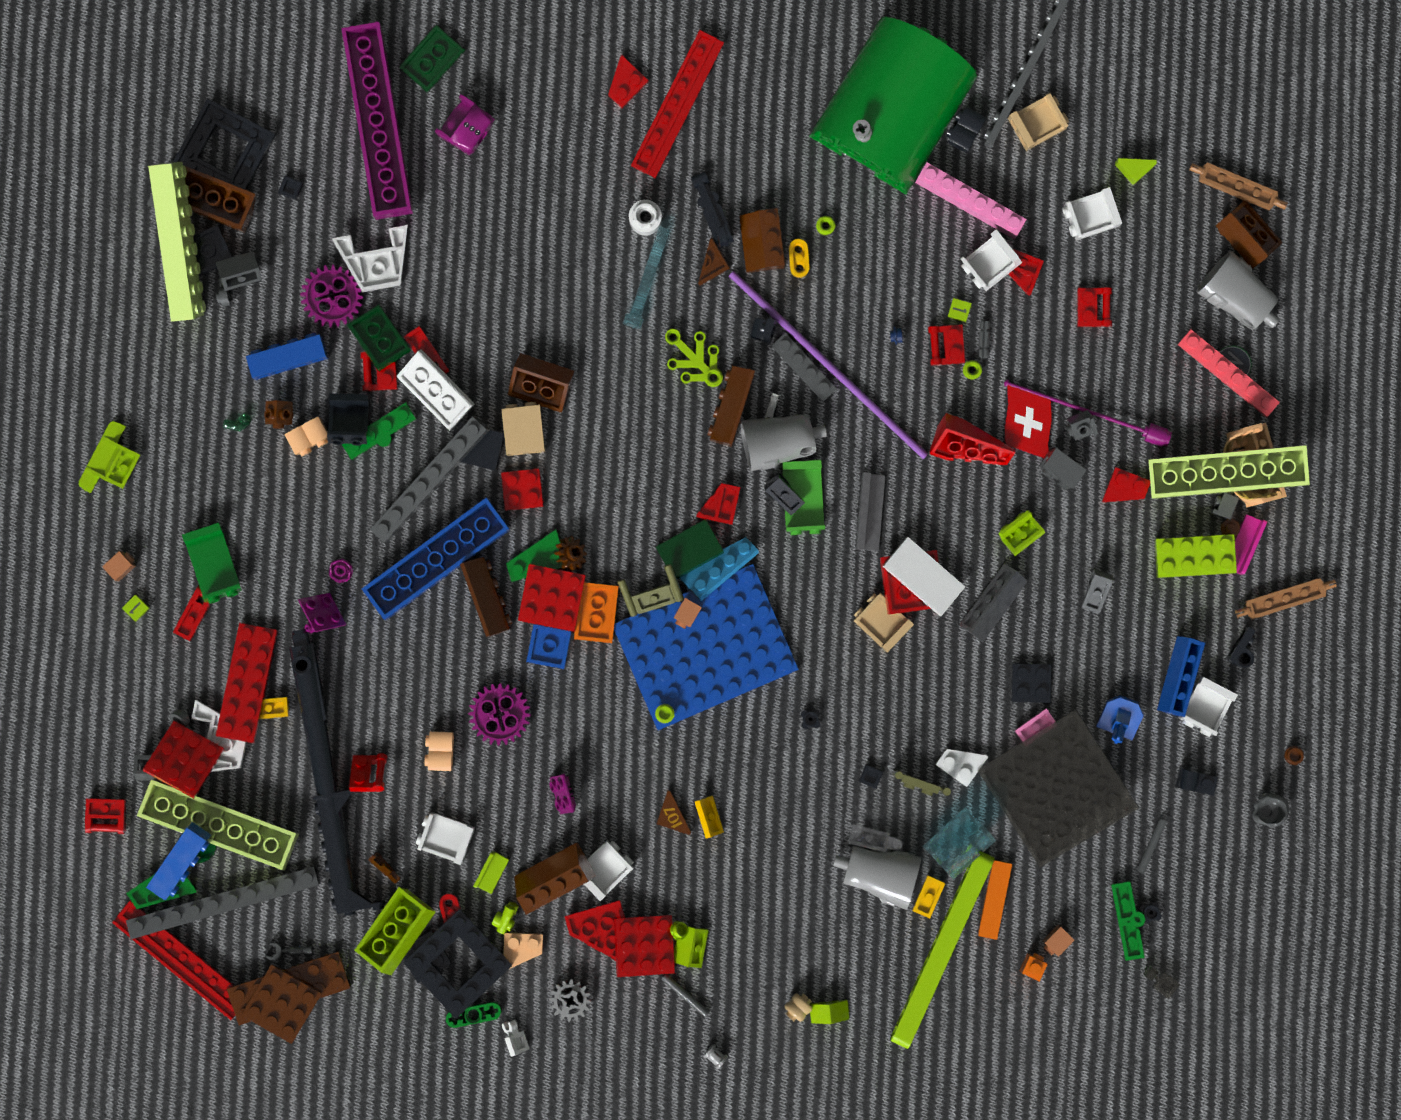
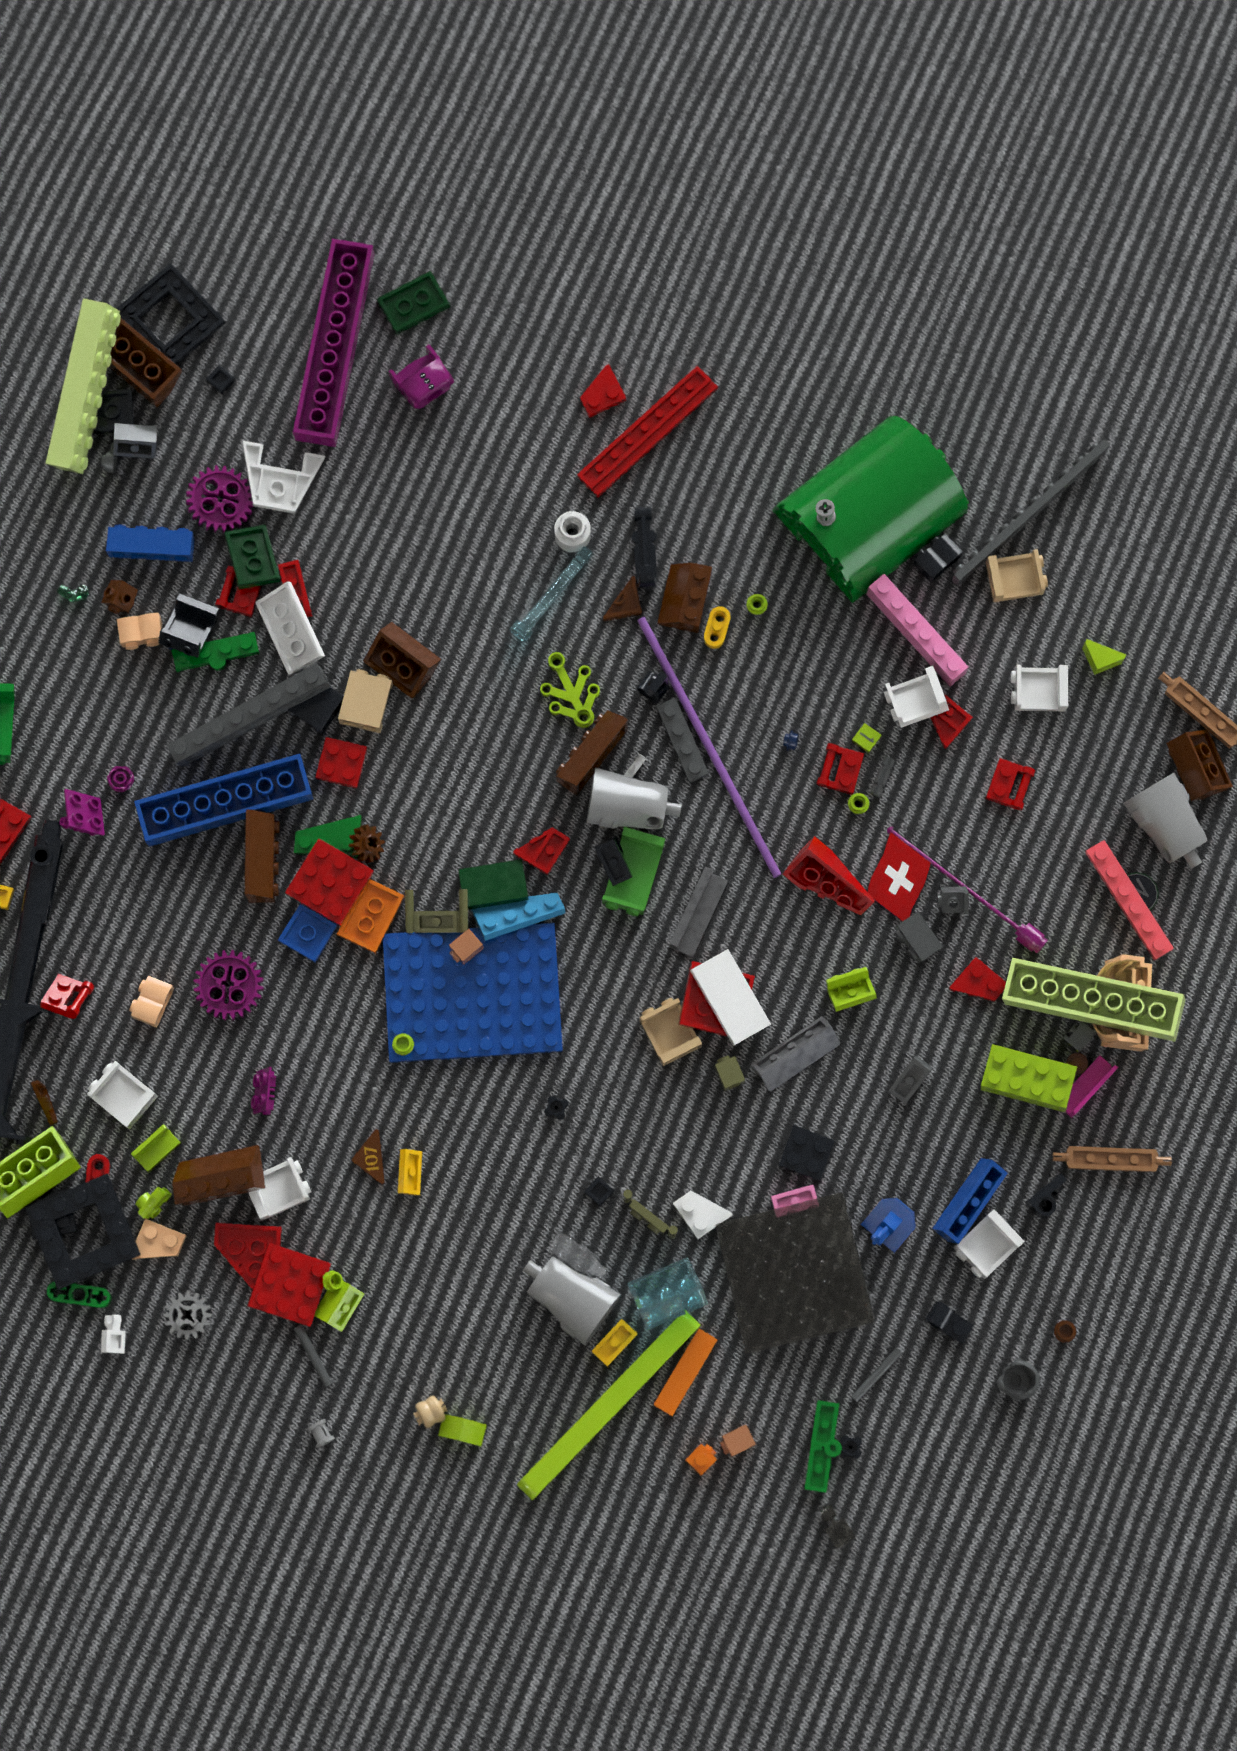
camera: 20 degrees right, 10 degrees down
none -> olive brick [714,1055,745,1091]

